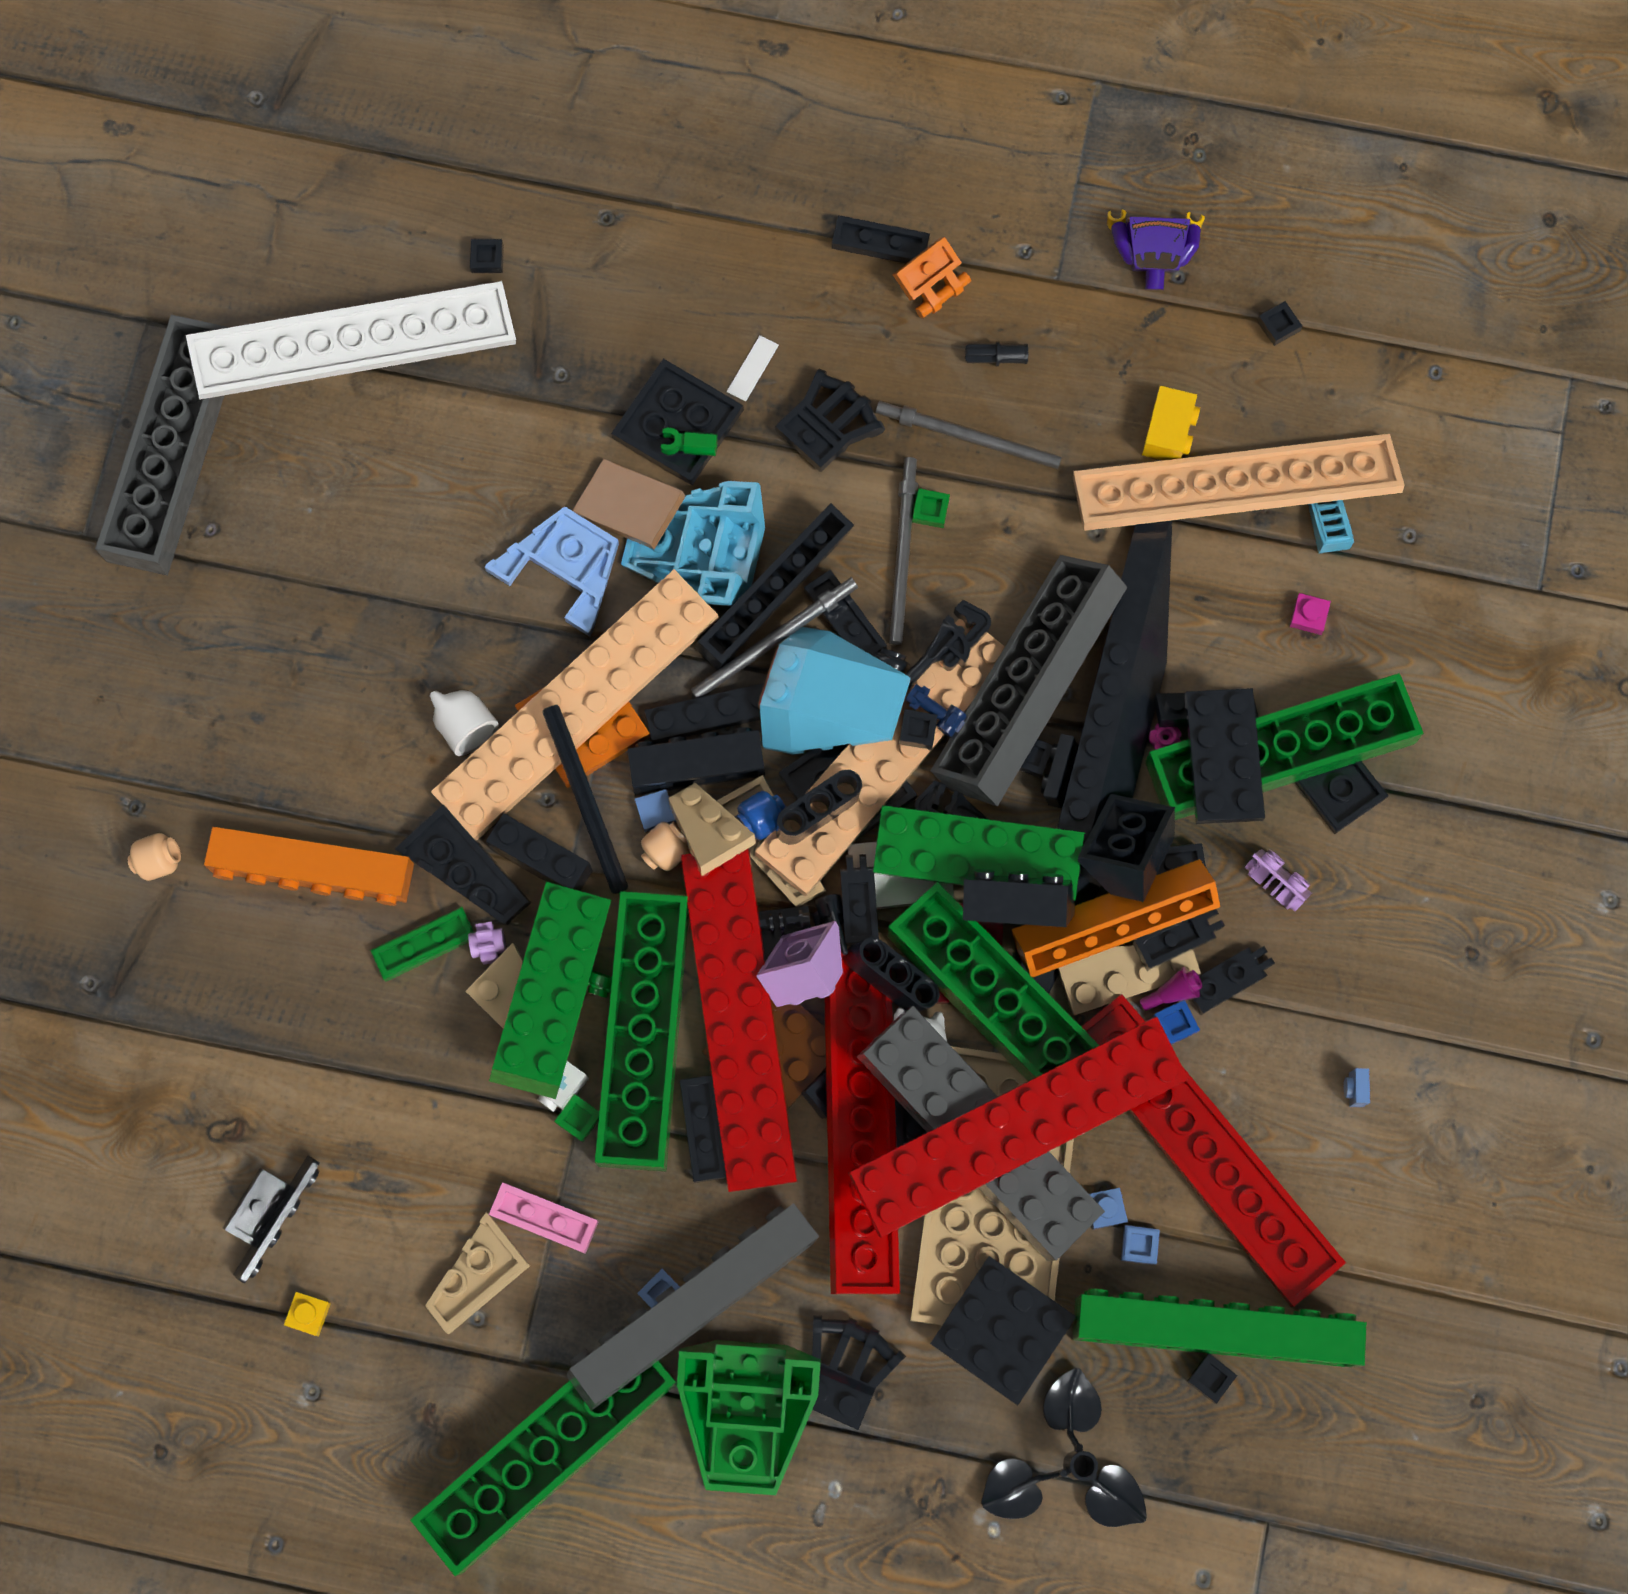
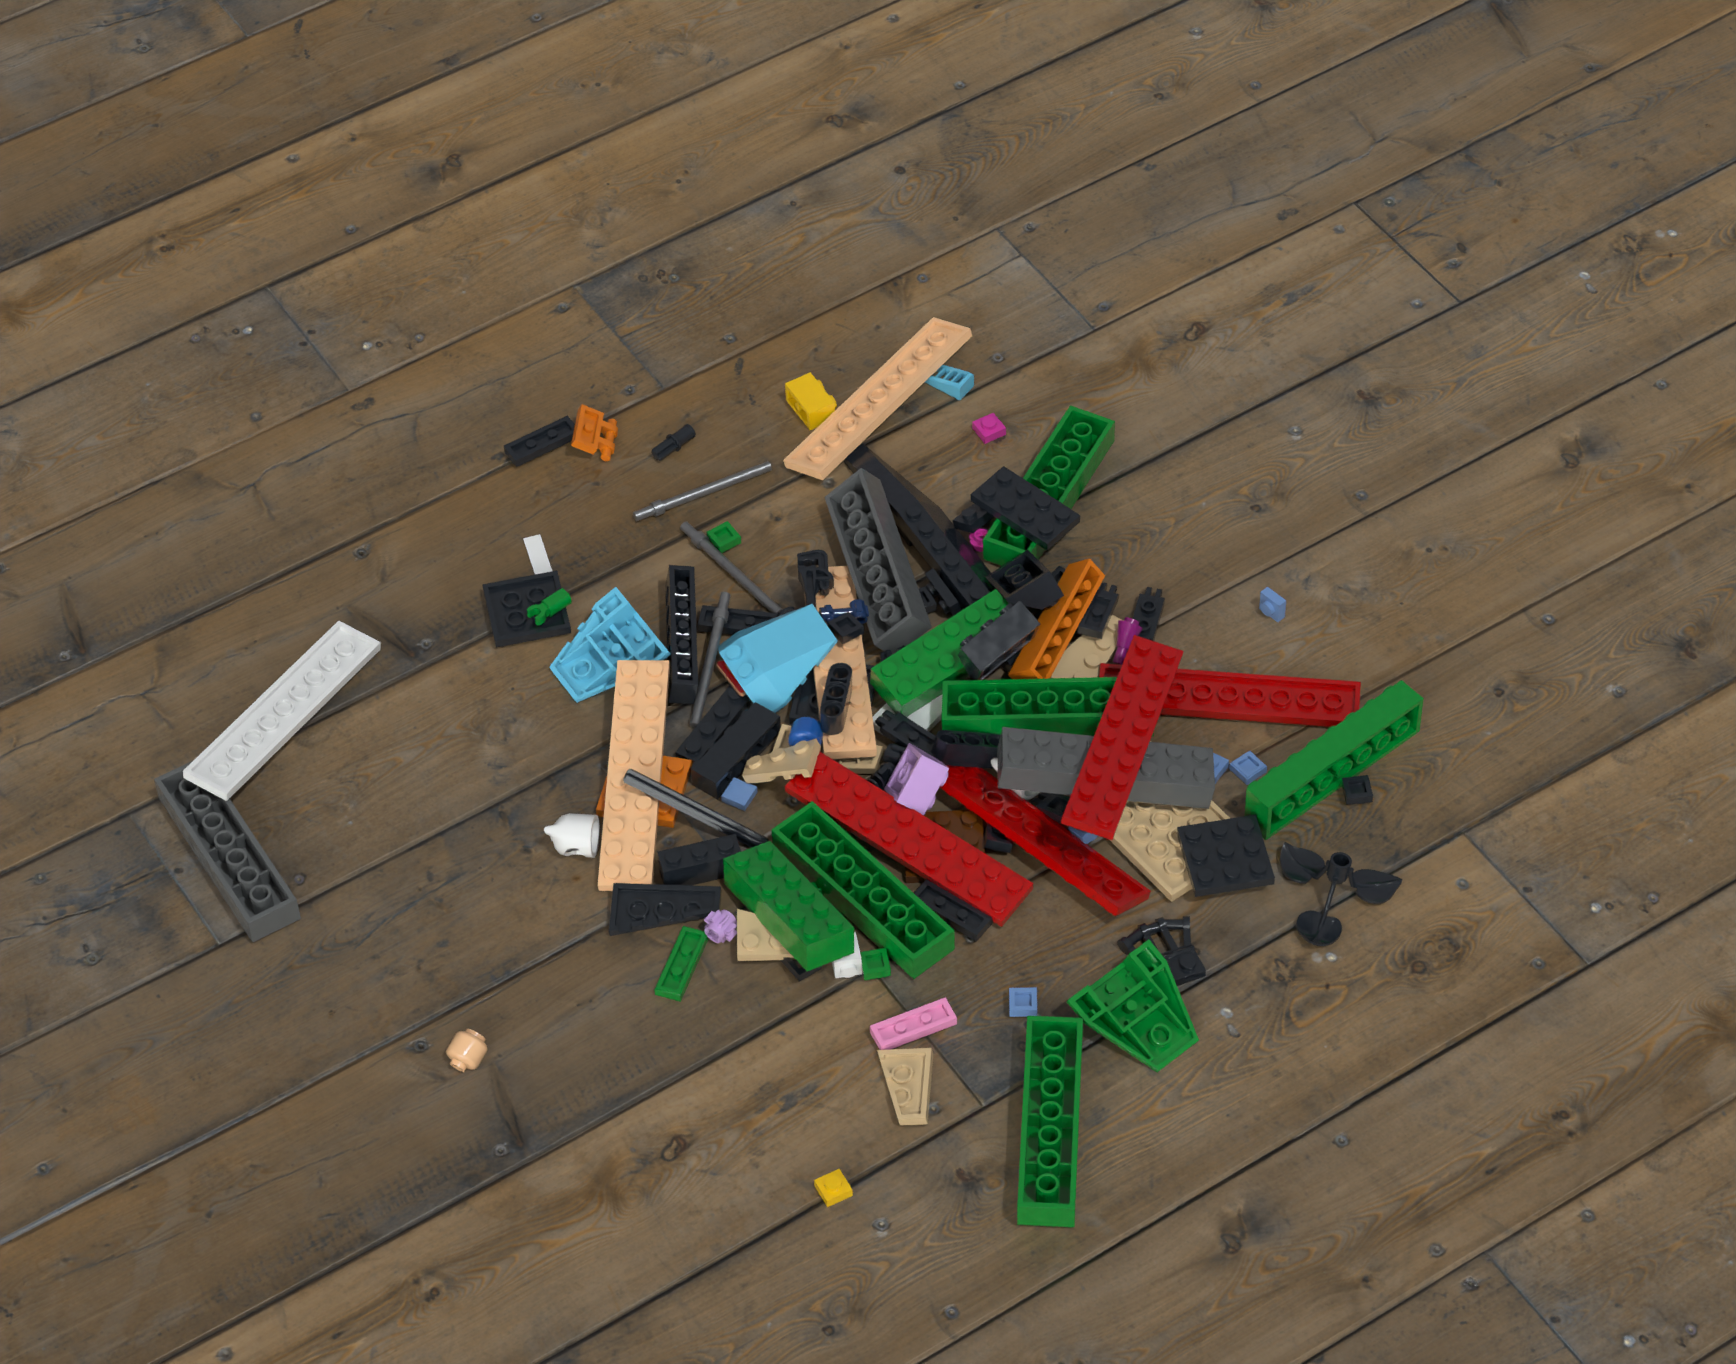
camera: 45 degrees left, 25 degrees down
orange brick [204,827,414,906] -> none
bracket [223,1155,320,1283] -> none
black plate [470,239,504,273] -> none
light blue wing [485,507,619,637] -> none
dark grey brick [566,1203,819,1411] -> none
medium nougat tile [572,459,686,549] -> none
light nougat head [641,822,690,871] -> none
black plate [775,368,885,472] -> none
dark purple torso [1107,209,1205,290] -> none
lavender hinge [1245,849,1312,912] -> none
black plate [1257,301,1302,346] -> none
black tile [1295,761,1389,834] -> none

